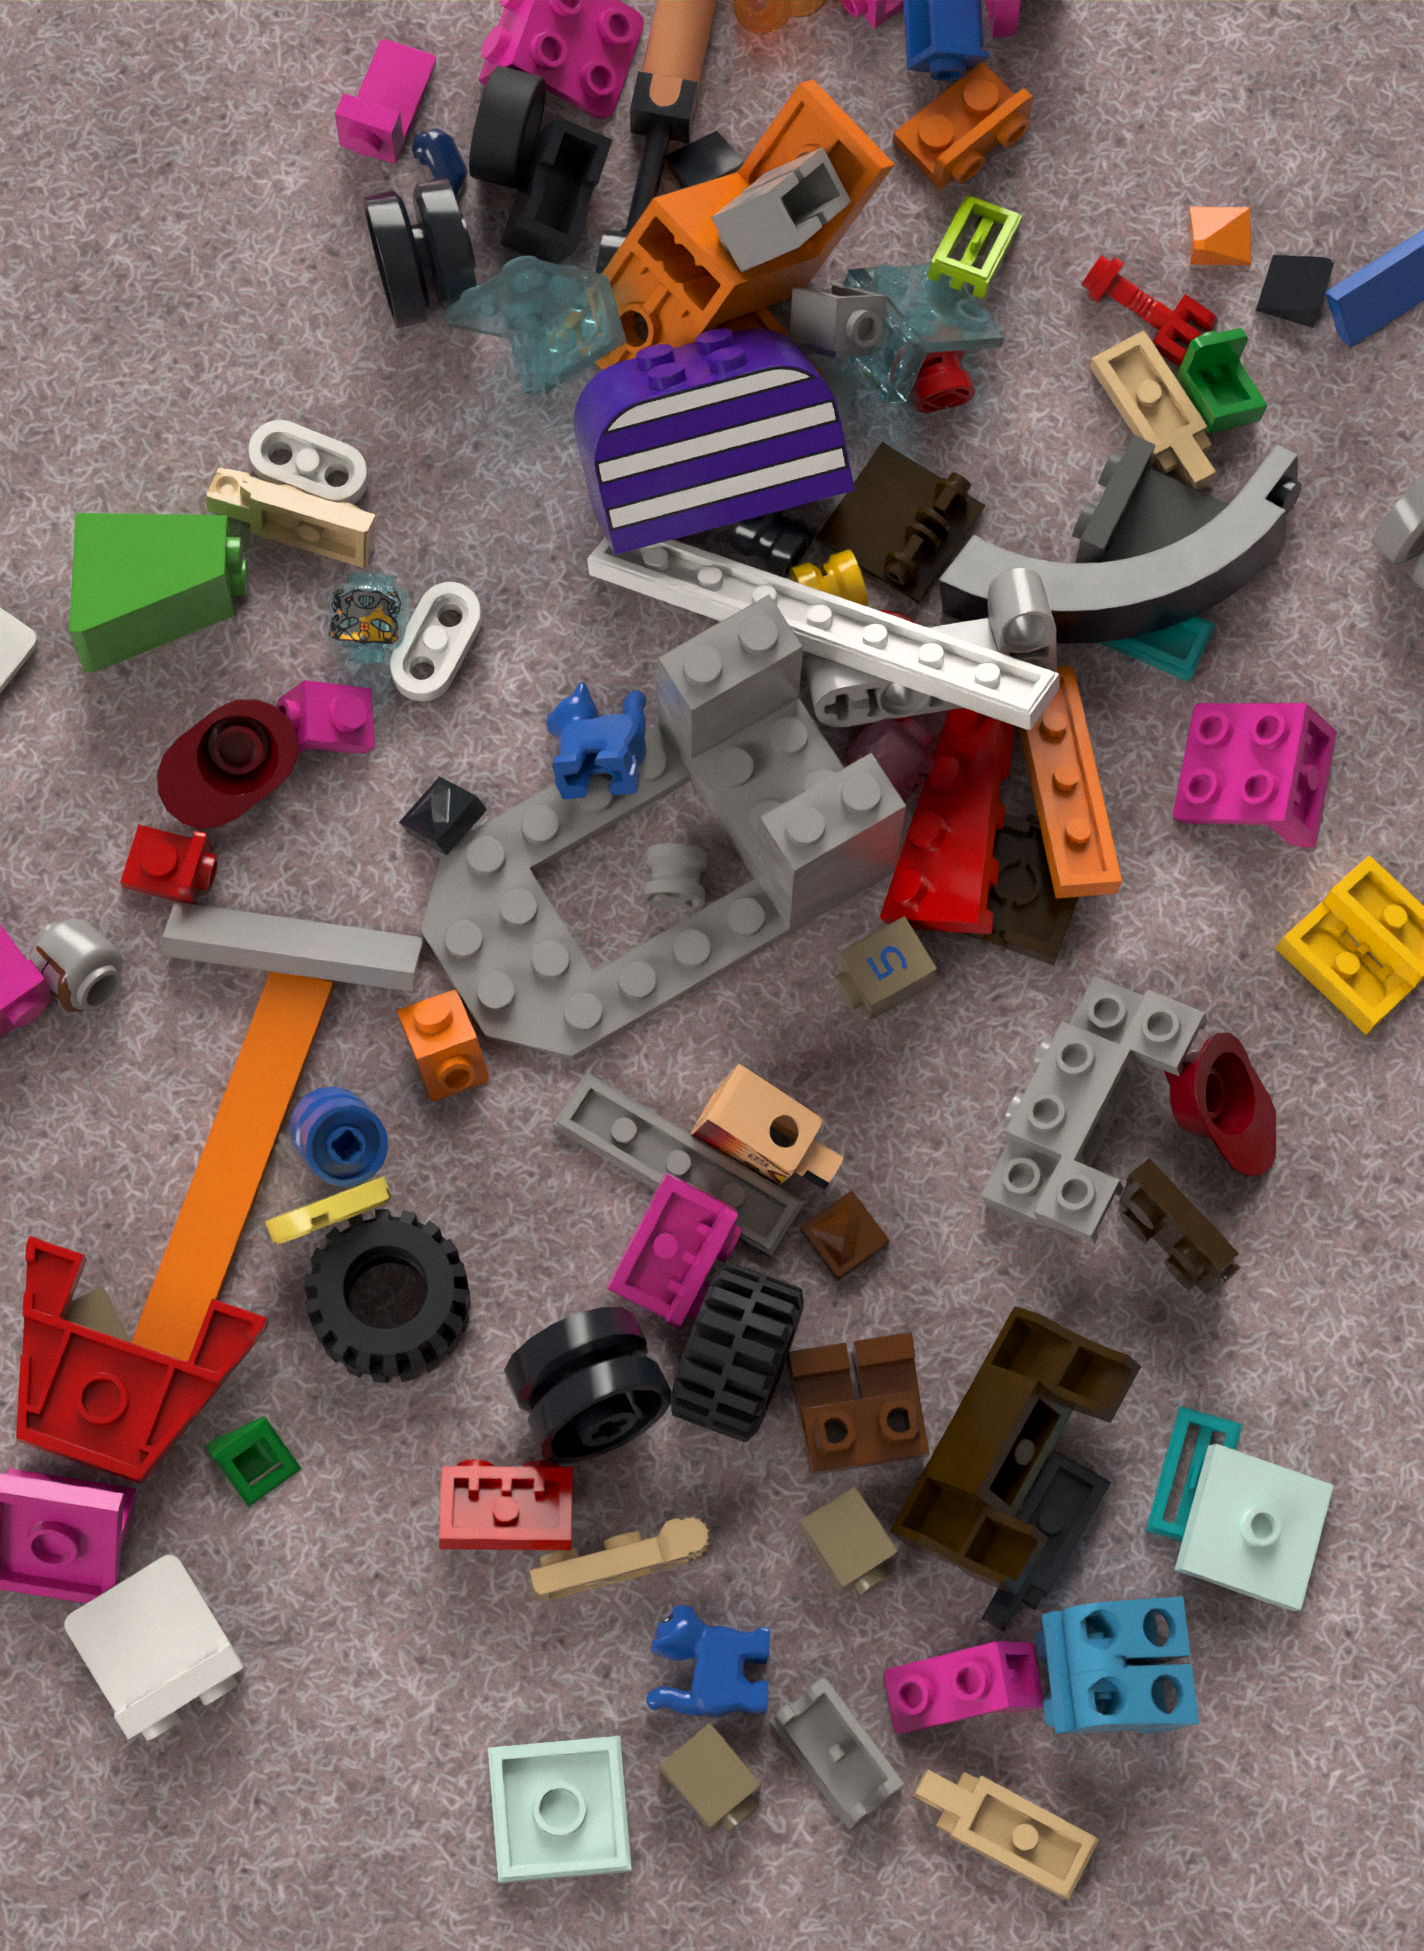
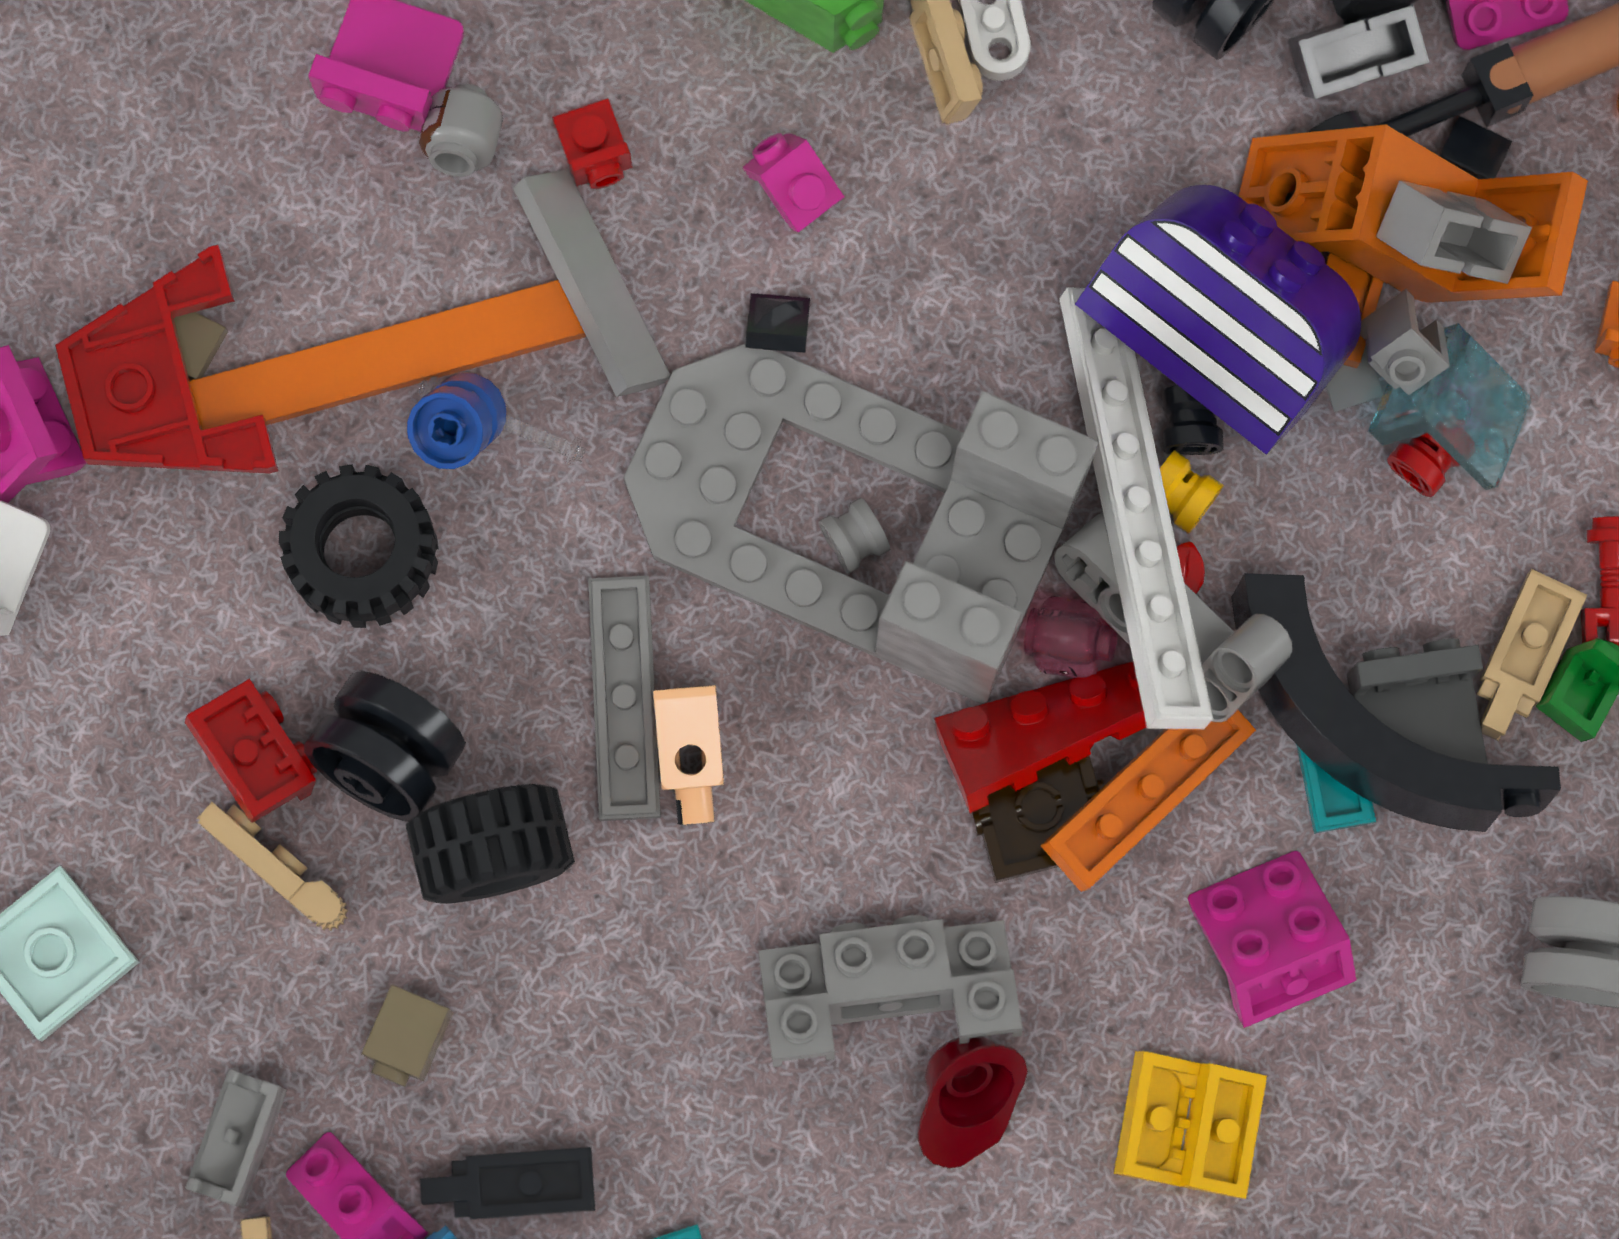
camera: 55 degrees right, 5 degrees up
dark red piece [157,699,298,829] -> none
green slope [204,1416,302,1507] -> none
light yellow tile [265,1176,392,1245] -> none
head [327,573,410,664] -> none
white plate [390,582,481,702] -> none
orange bracket [397,989,489,1101] -> none
clear light blue bracket [444,256,627,396] -> none
blue animal [546,682,647,799] -> none
dark pink bracket [607,1172,742,1329] -> none
blue animal [646,1605,770,1718] -> none
dark tan brick [659,1723,762,1833] -> none
reddish brown hips [786,1332,930,1475] -> none
reddish brown tile [800,1190,890,1282] -> none
dark brown hinge [815,442,985,604] -> none
dark tan brick [833,916,937,1021] -> none
dark brown bracket [890,1306,1141,1595] -> none
lime tile [927,195,1022,299] -> none
dark brown plate [1119,1158,1241,1296] -> none

